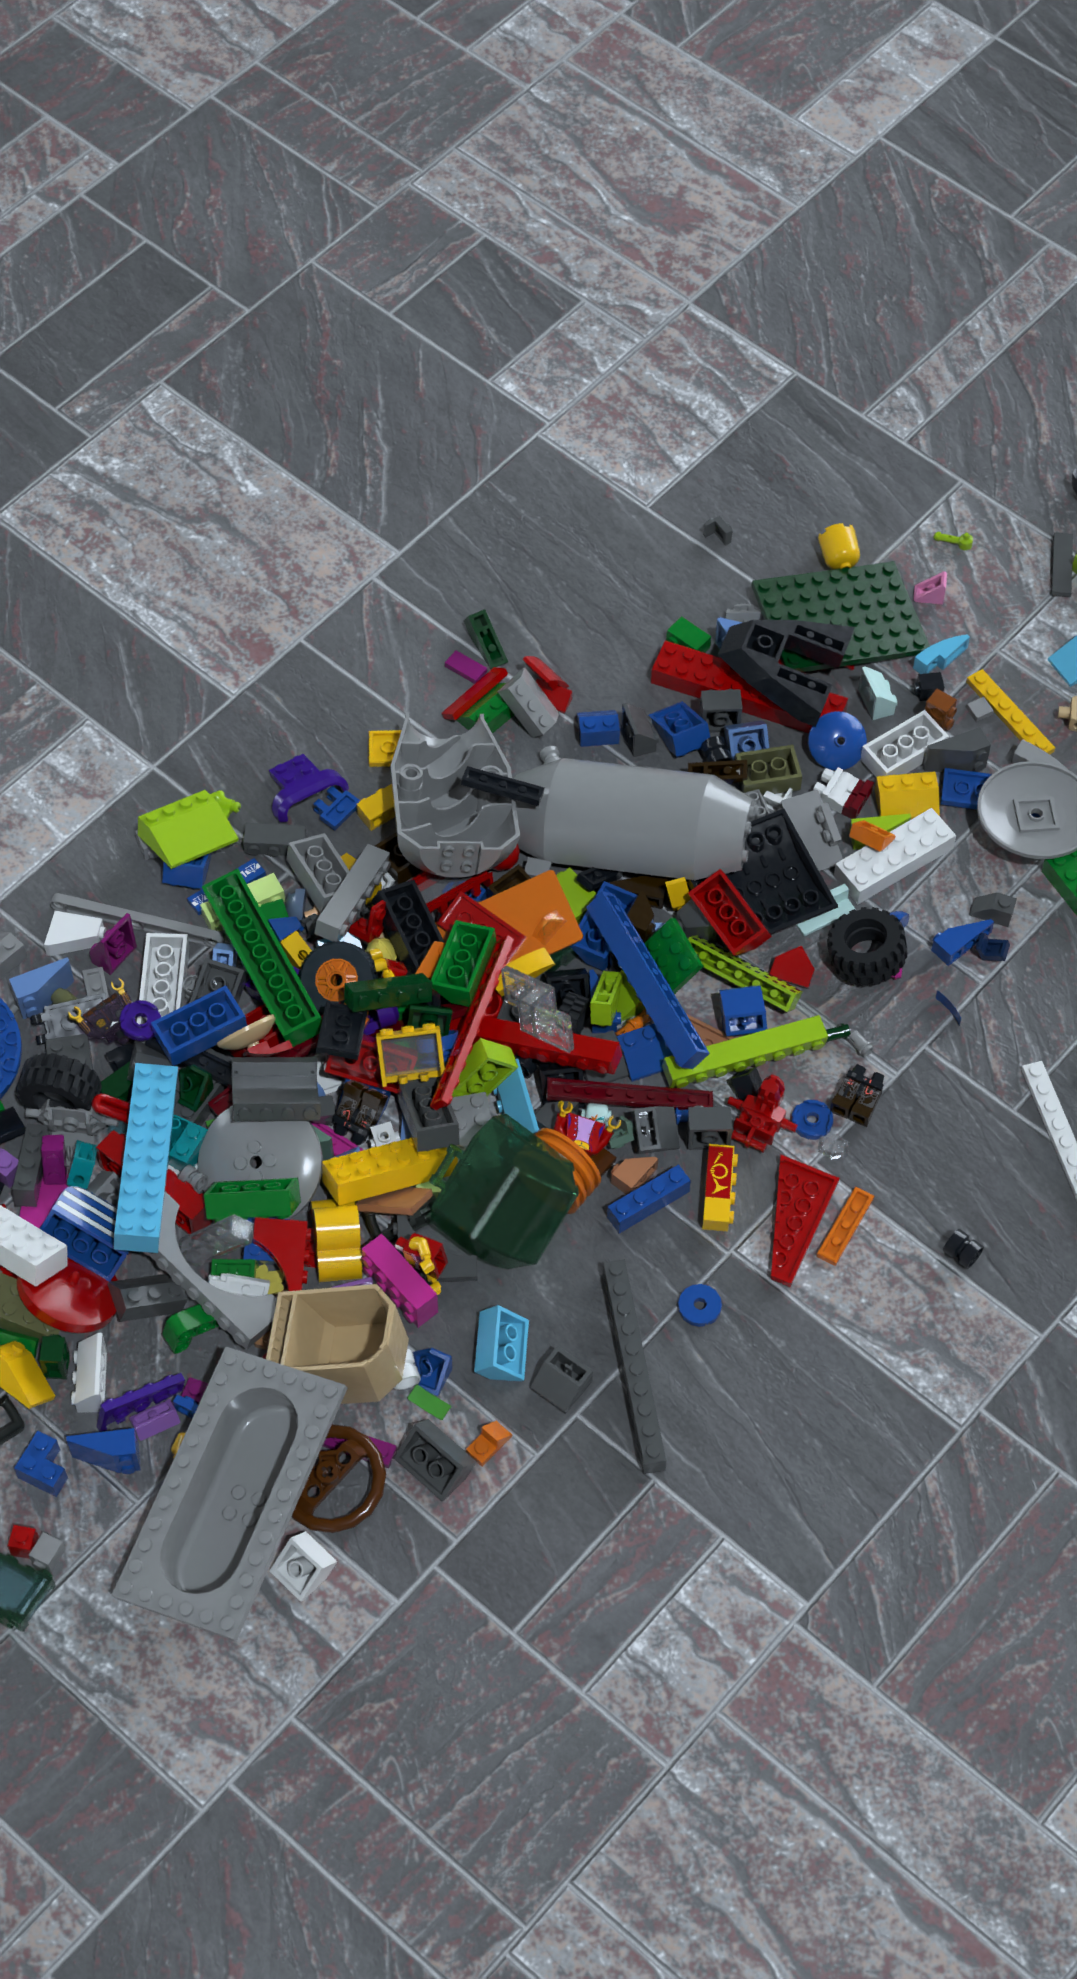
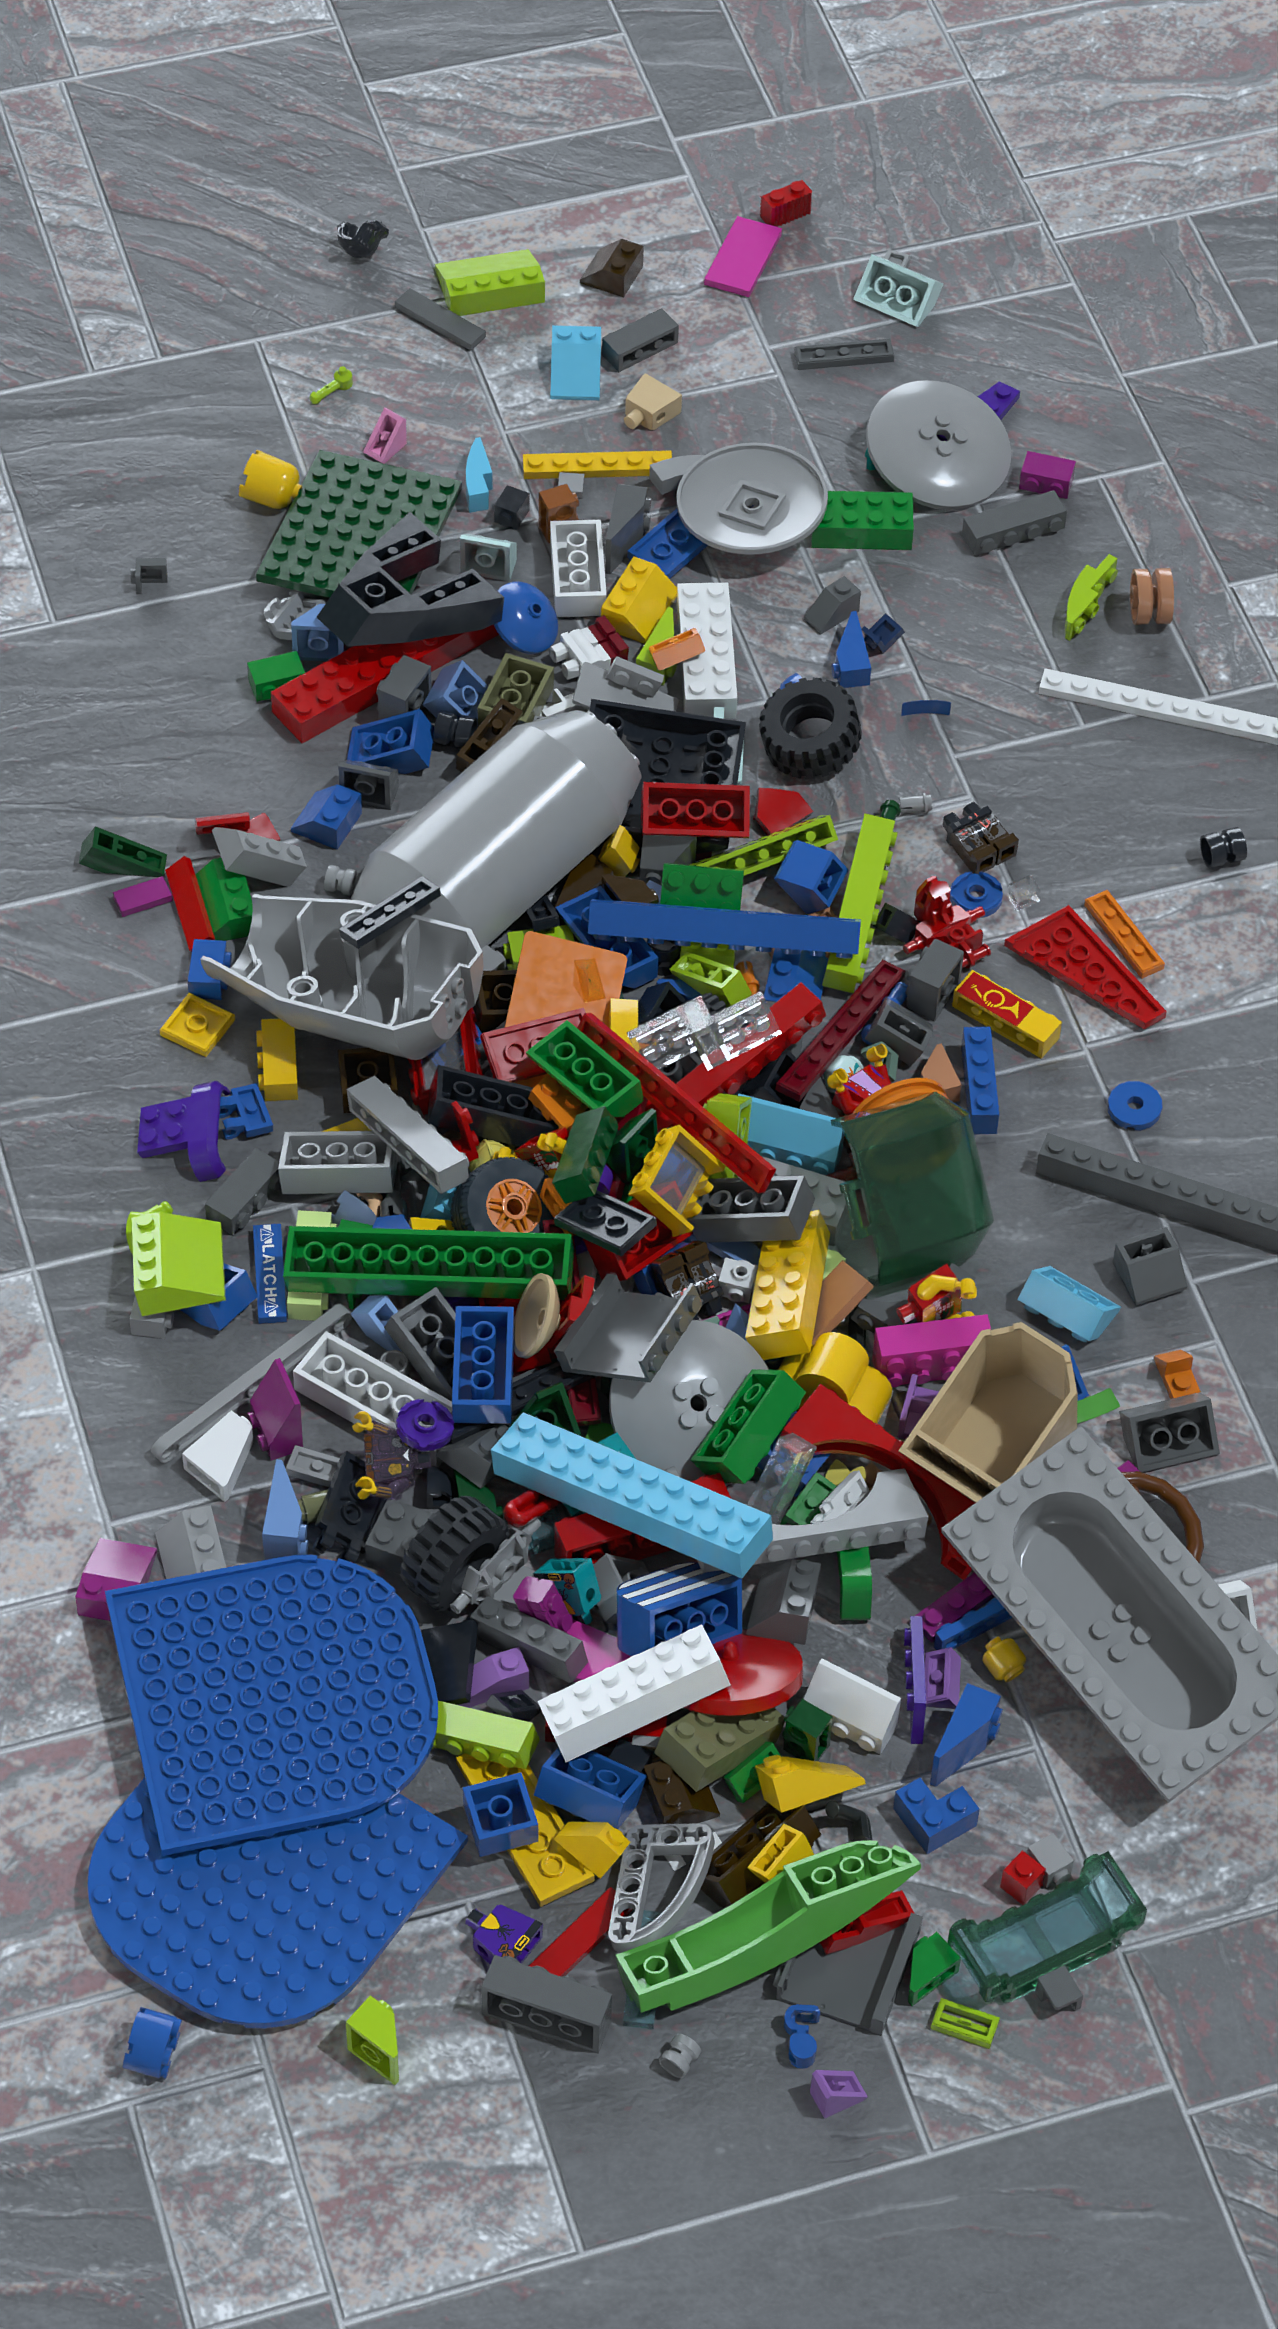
camera: 60 degrees left, 5 degrees down
none -> blue brick [188,939,232,1000]

